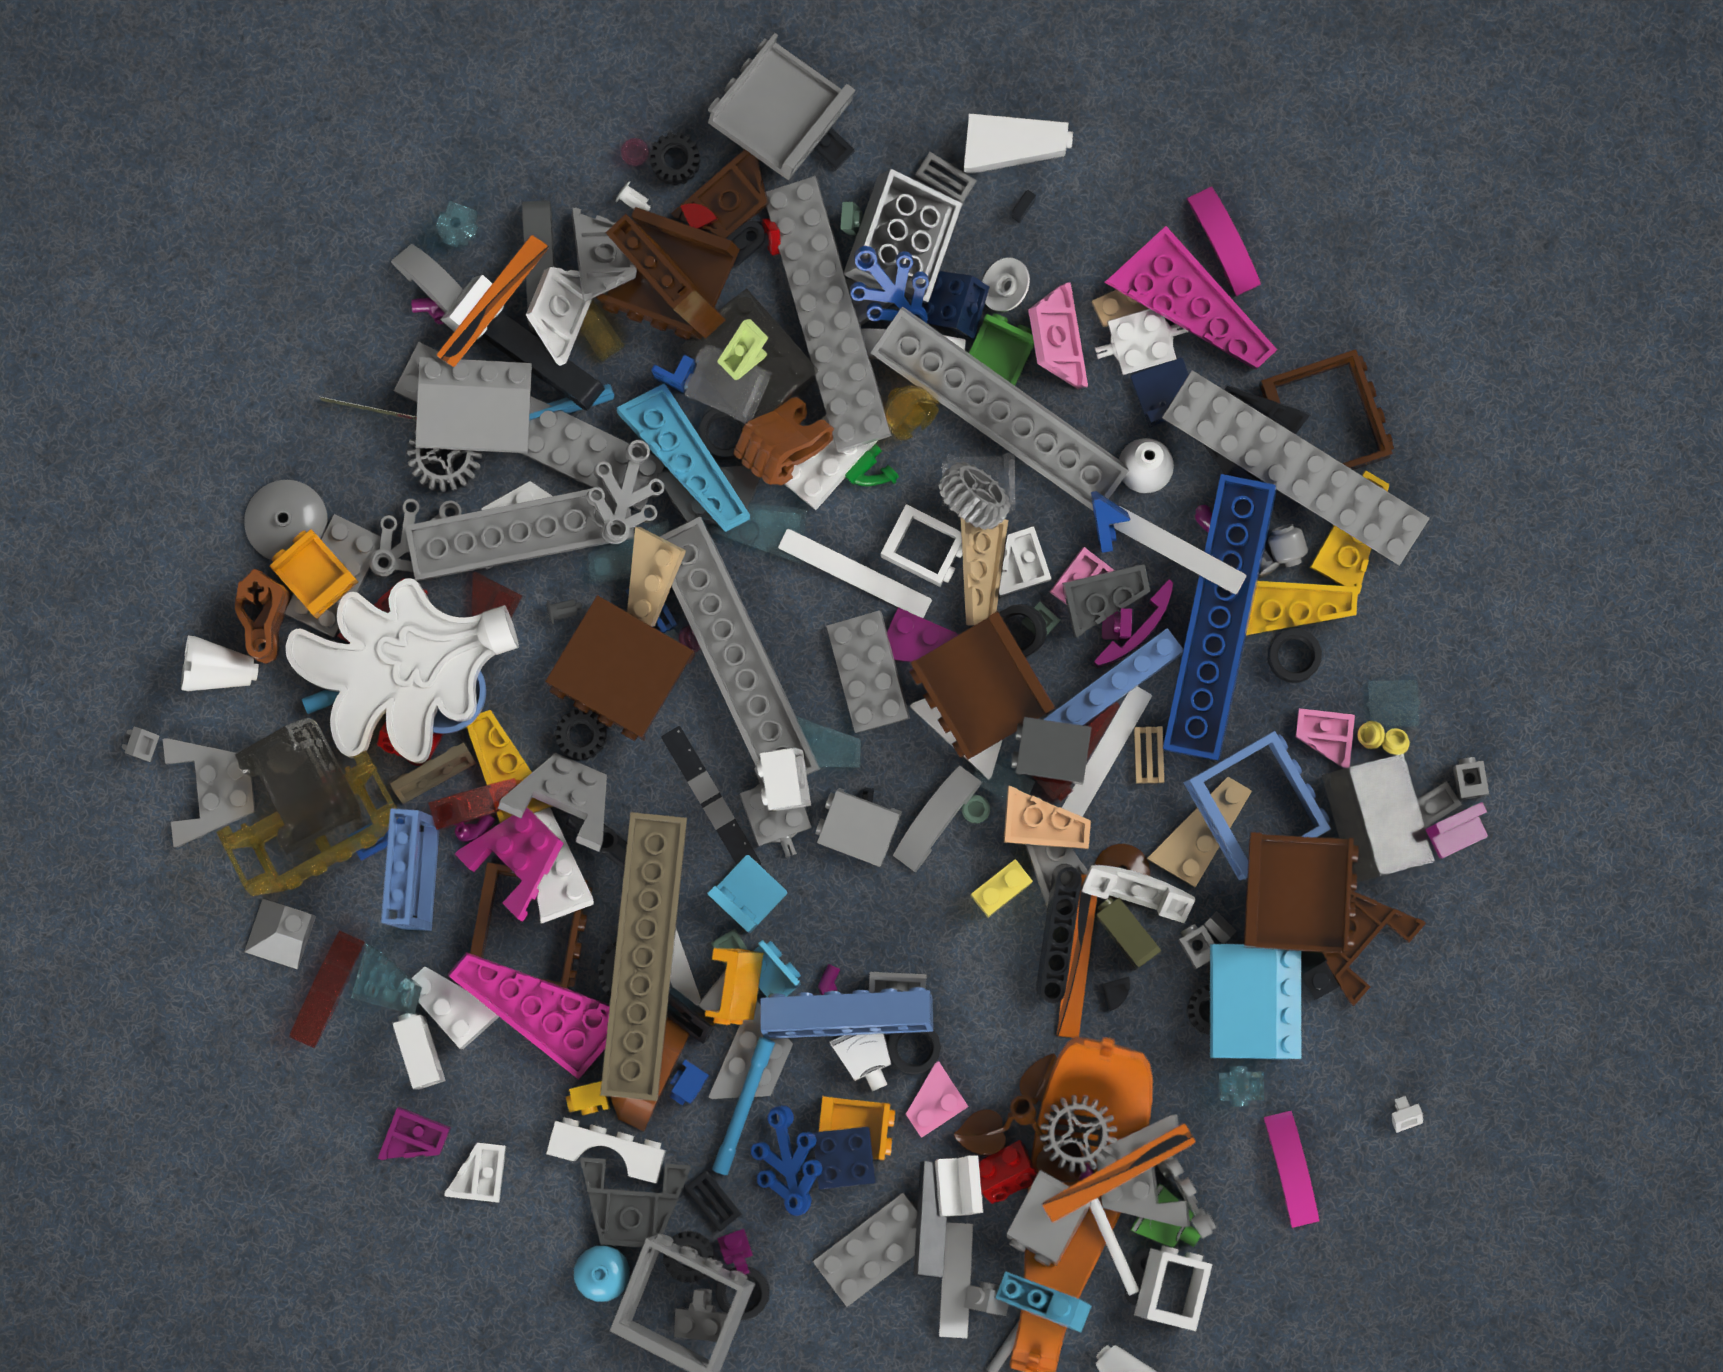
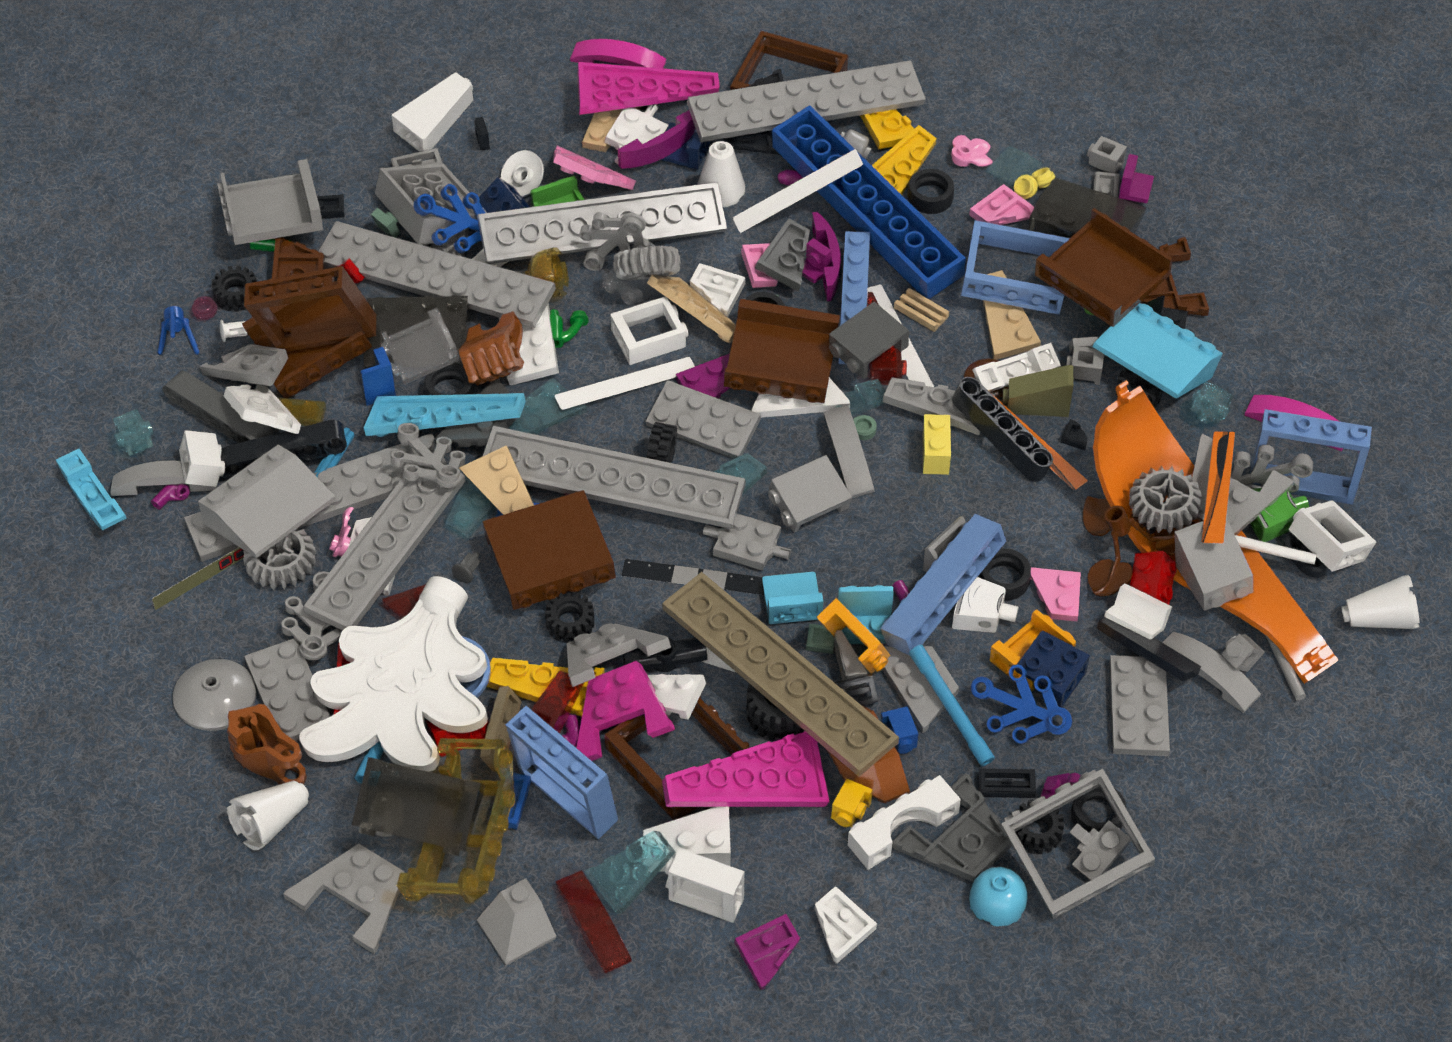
camera: 55 degrees left, 30 degrees down
light grey tile [122,727,159,762] -> none
light orange panel [269,529,358,619] -> none
orange sticker [437,235,549,367] -> none
yellowish green slope [717,319,768,380] -> none
white brick [757,748,811,811] -> none
medium azure slope [995,1272,1091,1333] -> none
light nougat wing [1003,786,1091,849] -> none
blue slope [1091,491,1131,553] -> none
white tile [1392,1096,1423,1133] -> none
none -> medium azure slope [56,449,126,530]
none -> blue plant [158,306,200,355]
none -> bright pink plate [329,507,354,558]
none -> light grey plant [579,212,650,271]
none -> magenta slope [618,110,695,169]
none -> black tyre [646,422,677,463]
none -> bright pink plate [951,135,993,167]
none -> medium blue window [1250,409,1372,505]

